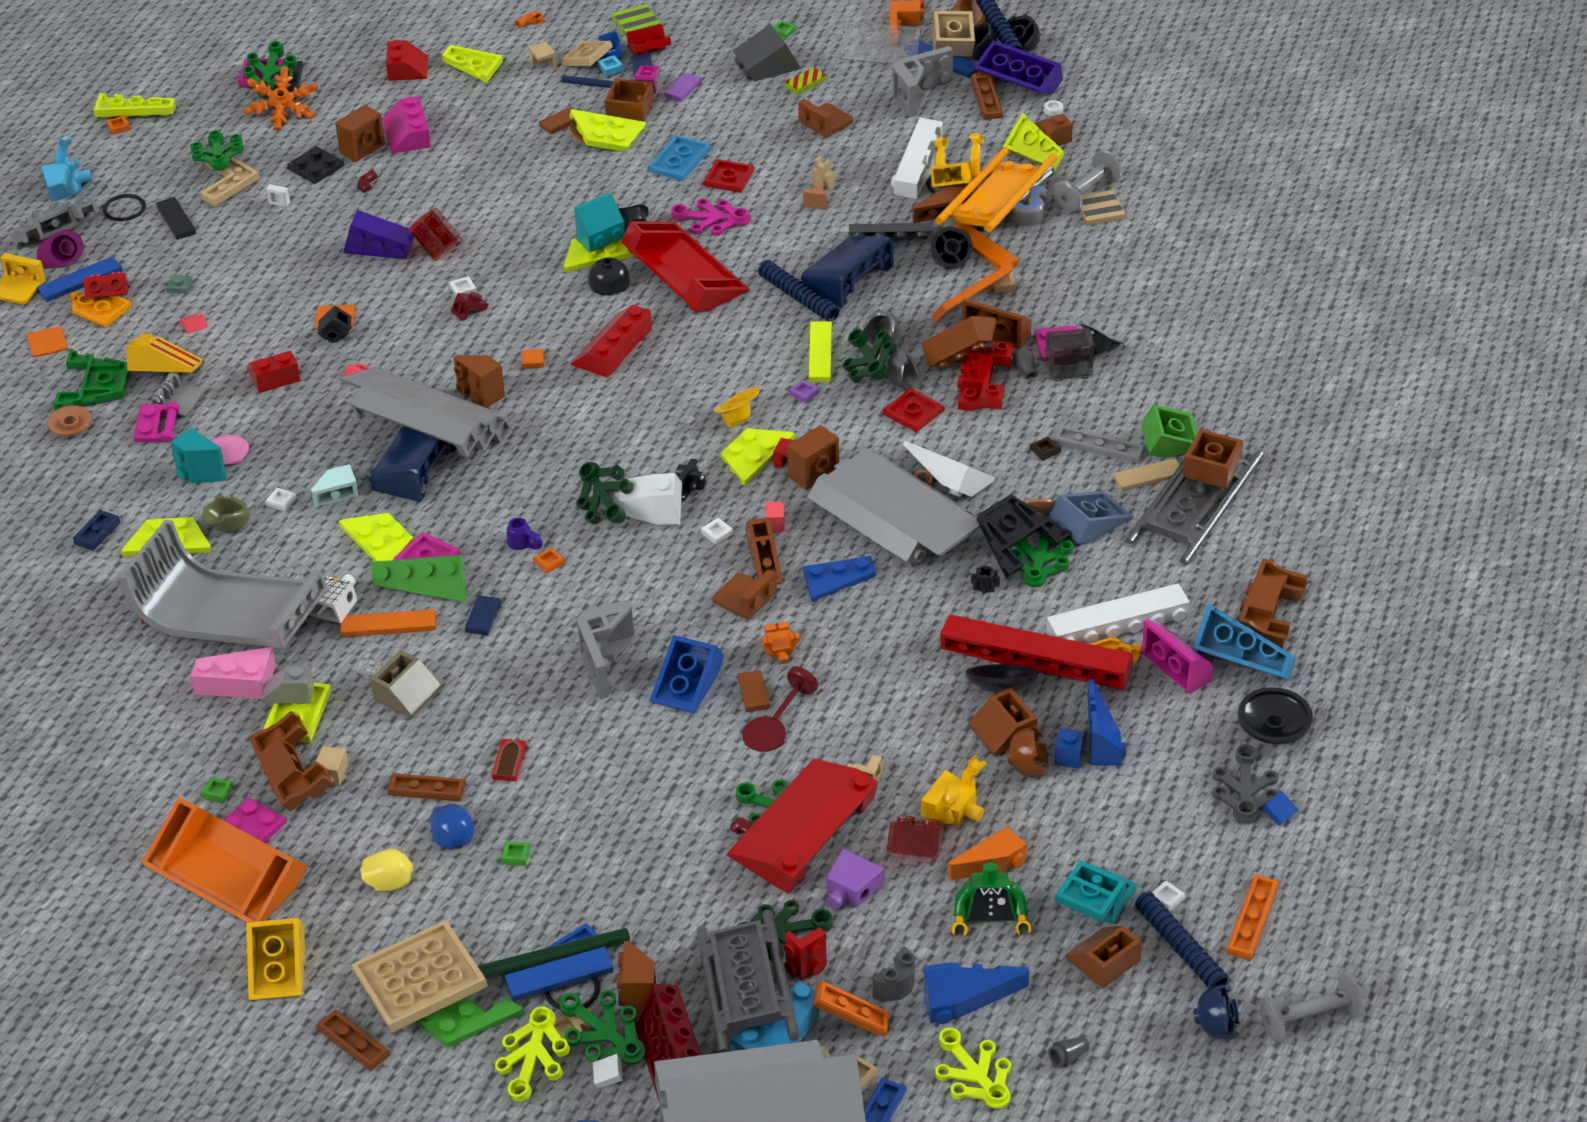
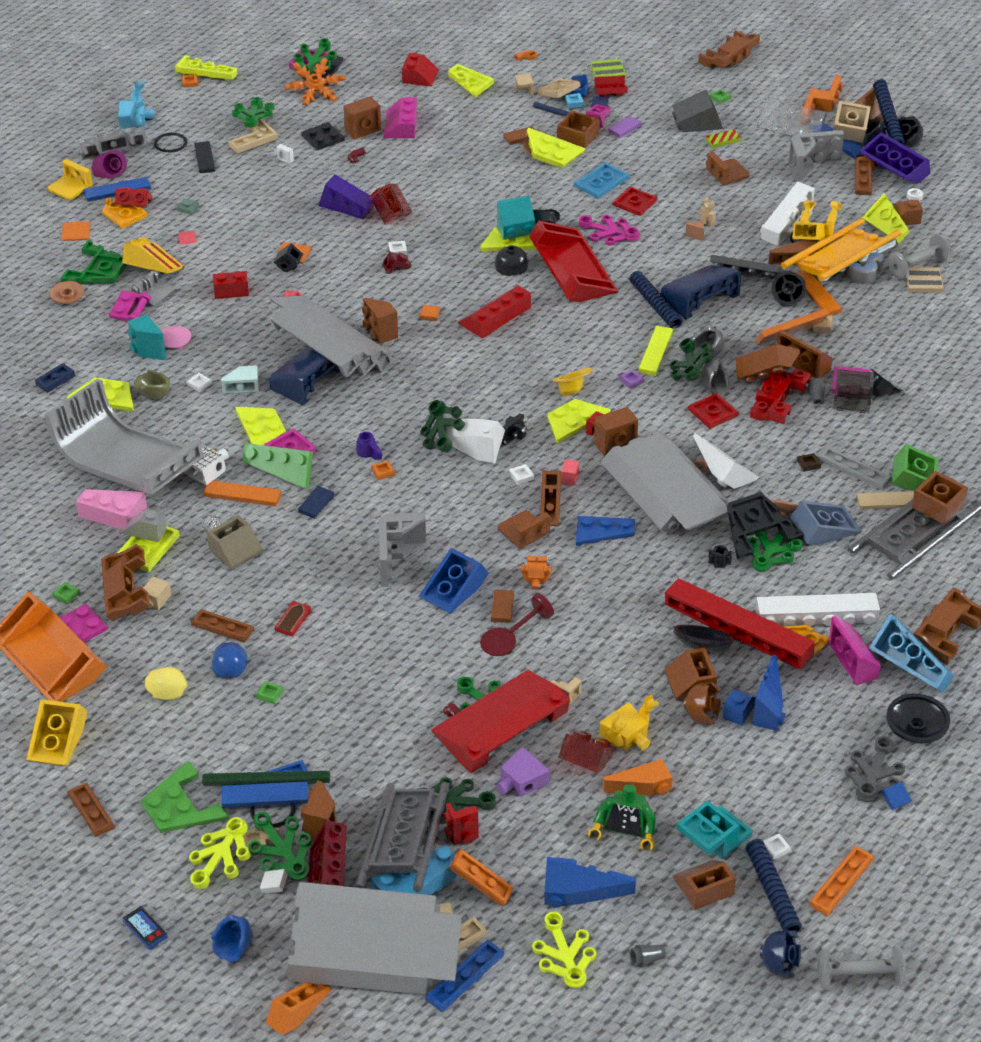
camera: 15 degrees right, 0 degrees up
tan plate [351,920,488,1033] -> none
dark grey cylinder [872,946,915,1001] -> none

